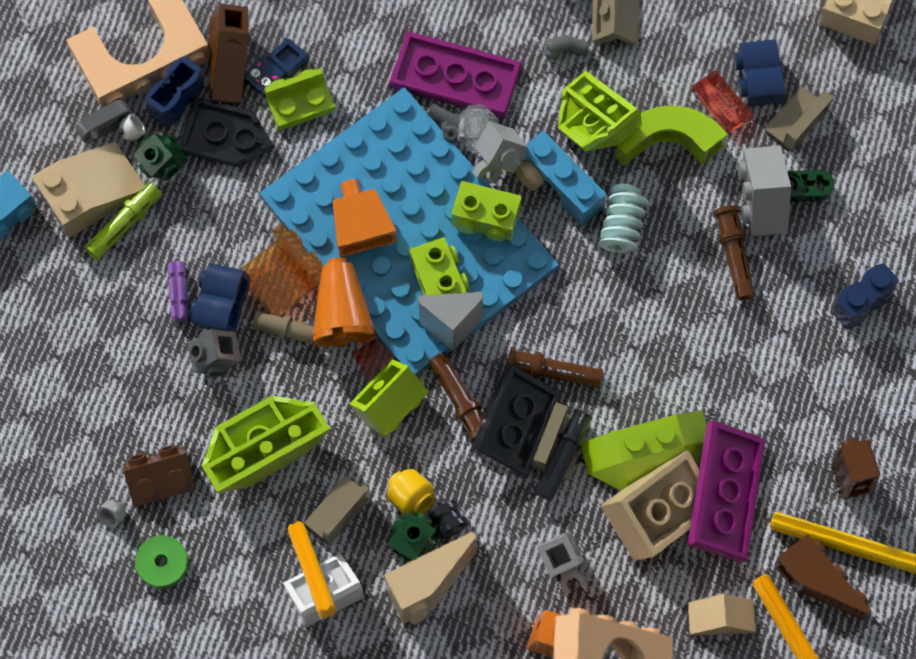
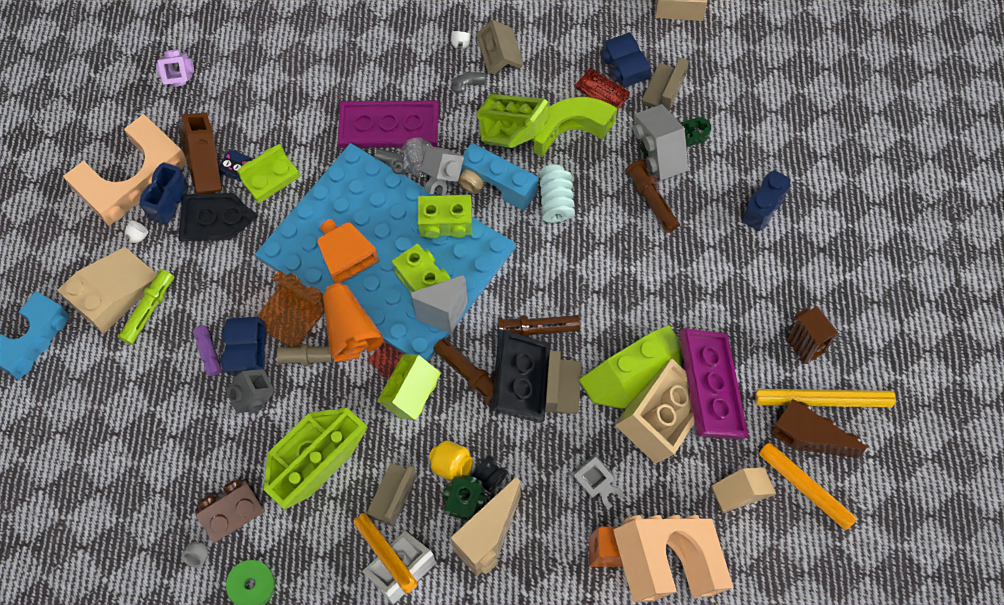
camera: 15 degrees left, 5 degrees down
dark grey beam [75,99,133,143] -> none
dark green brick [133,133,188,181] -> none
dark blue tile [267,37,310,79] -> none
black axle [536,409,593,501] -> none

